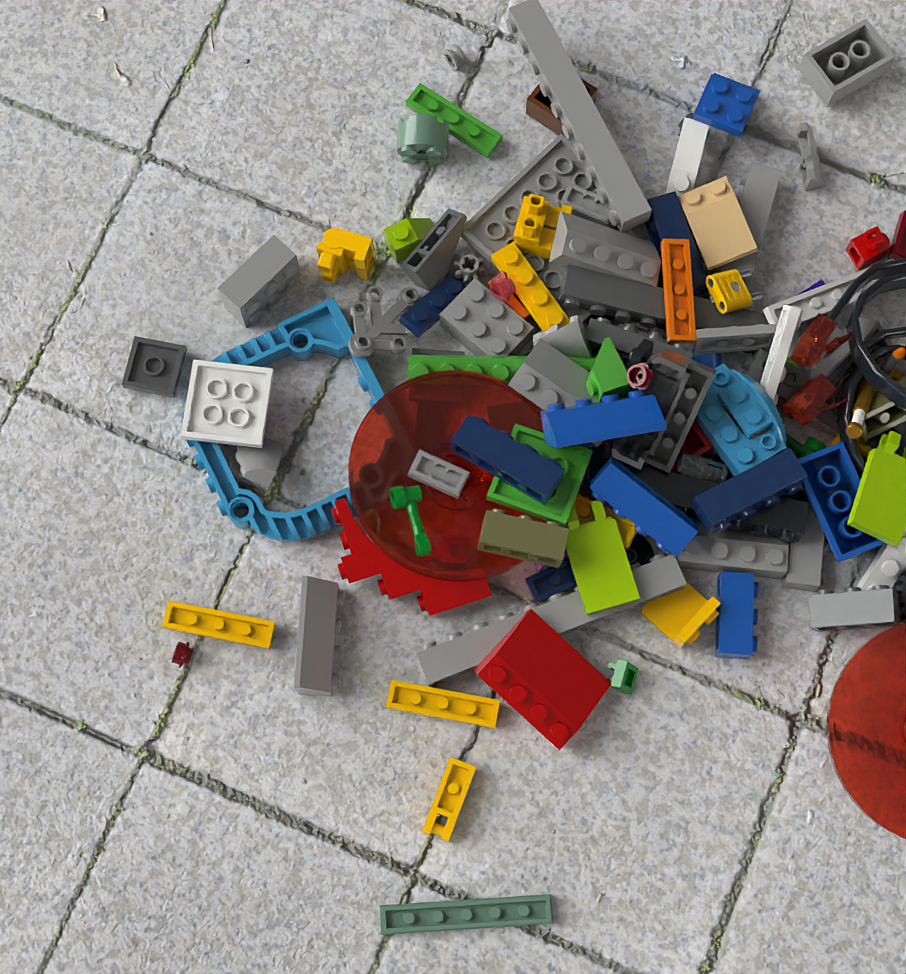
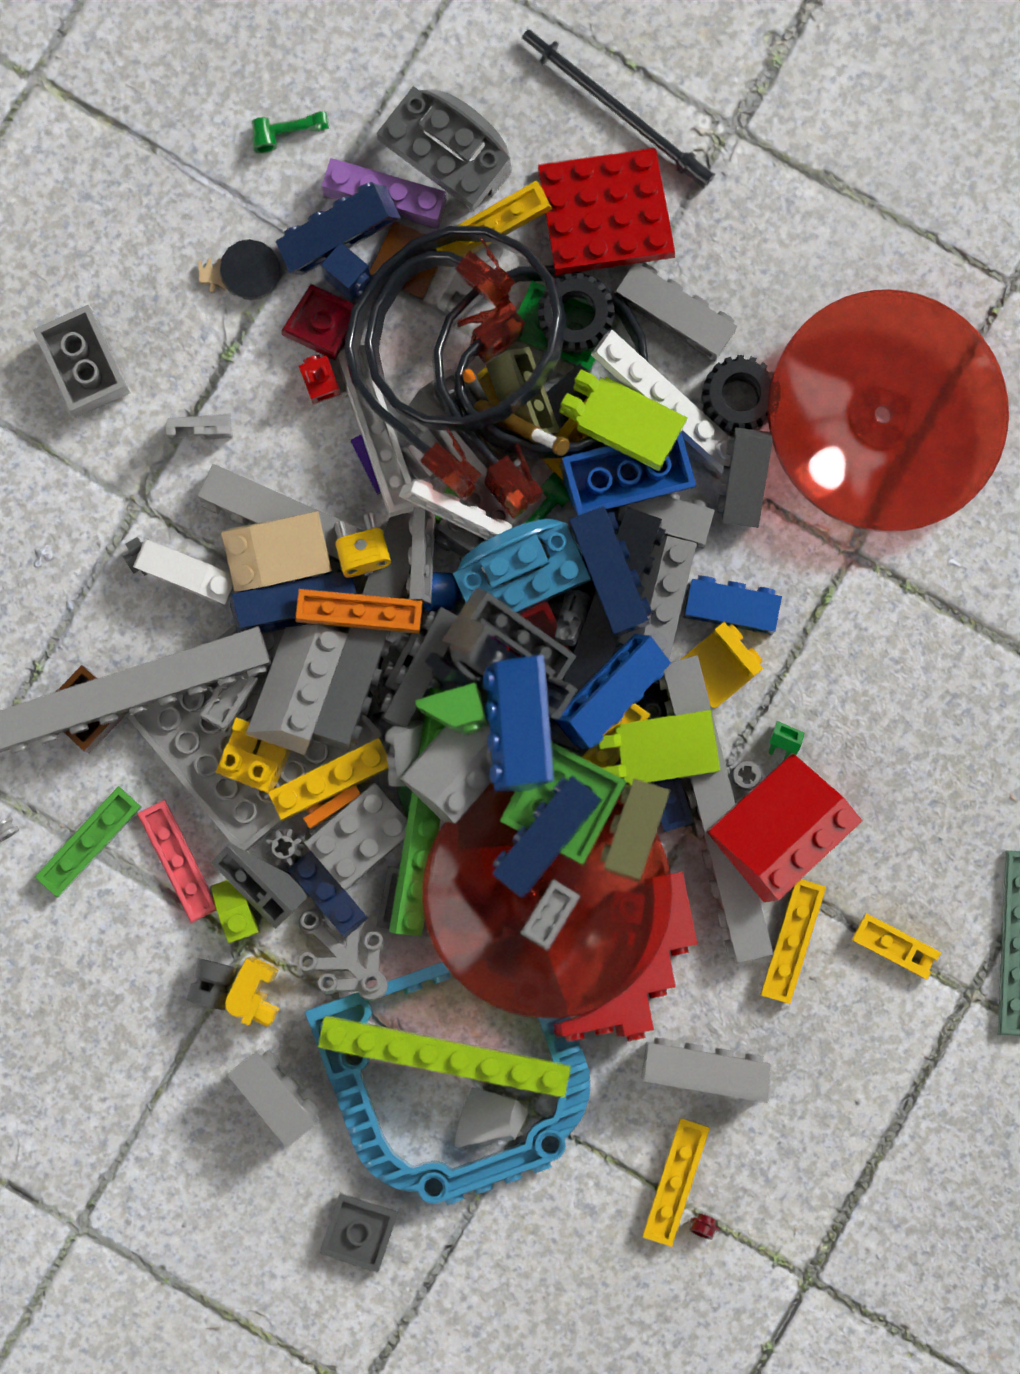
camera: 85 degrees left, 10 degrees up
white plate [180,360,274,448] -> none
green brick [390,485,431,557] -> none
sand green brick [397,114,449,165] -> none
clear pink plate [490,271,516,302] -> none
dark red plate [627,363,653,390] -> none
blue bracket [692,73,761,137] -> none
none -> coral tile [137,800,217,923]
none -> dark grey wheel [187,958,237,1010]
none -> lime brick [318,1015,571,1098]
none -> light grey bush [732,761,761,789]

